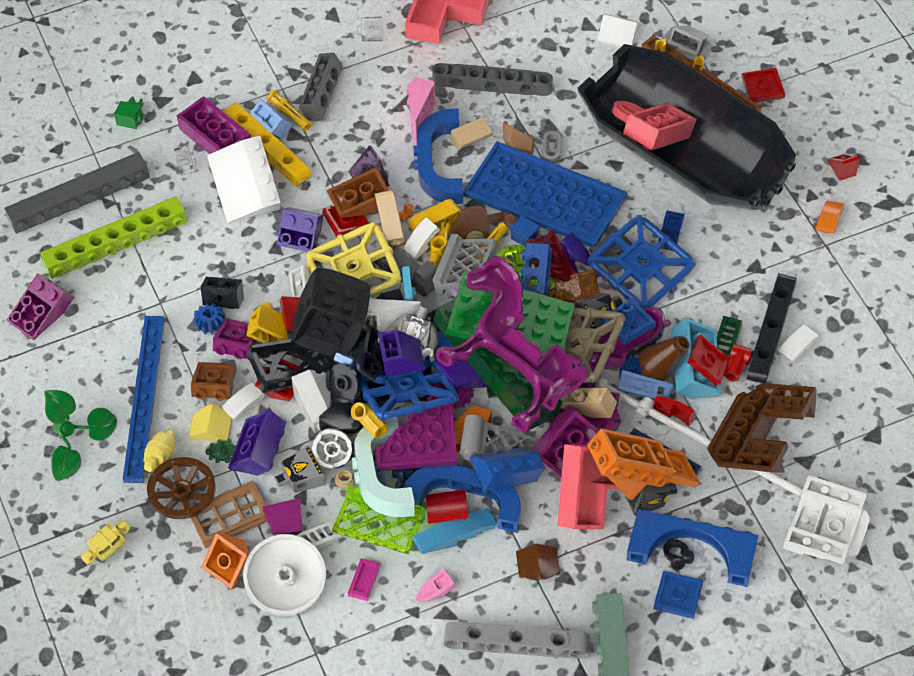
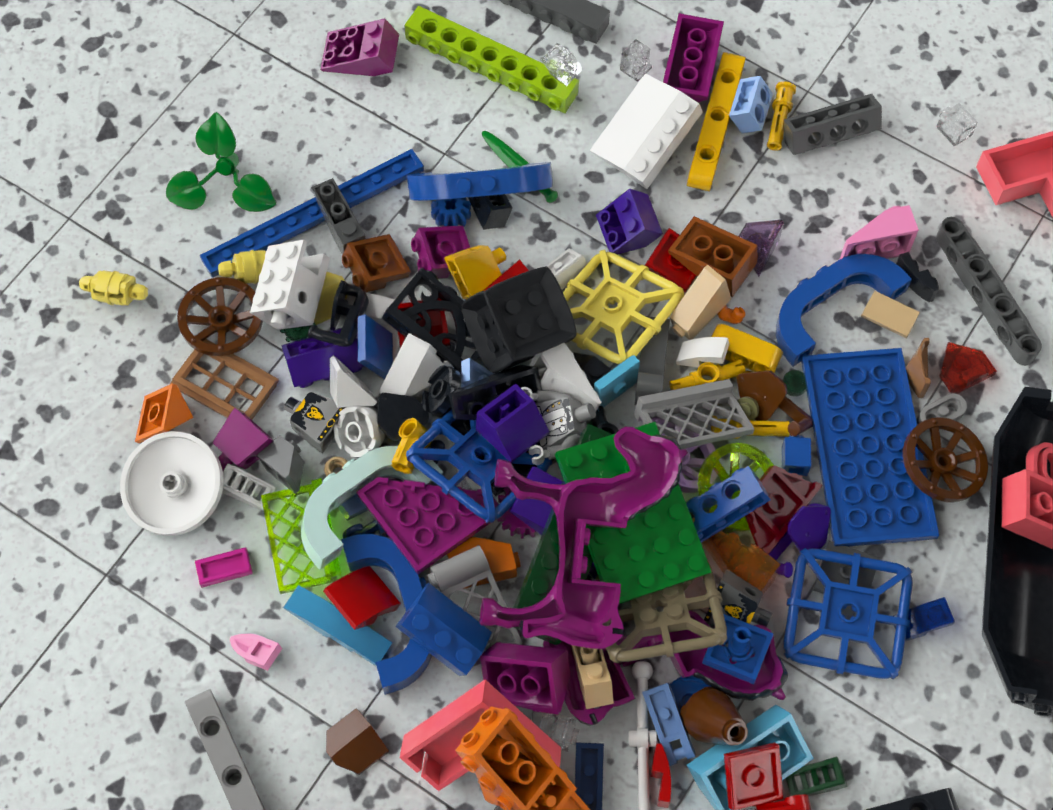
camera: 55 degrees right, 10 degrees up
none -> white torso [250,240,330,330]
none -> dark grey slope [257,436,304,494]
none -> black piece [308,280,369,347]
none -> dark grey slope [311,178,366,255]
none -> white slope [330,355,377,408]
none -> blue tile [358,314,393,379]
none -> blue arch [407,162,553,200]
none -> green sword [482,131,558,203]
none -> clear brick [541,43,582,86]
none -> black slope [896,252,939,302]
none -> reddish brown wheel [903,417,988,502]
none -> clear red plate [939,342,997,394]

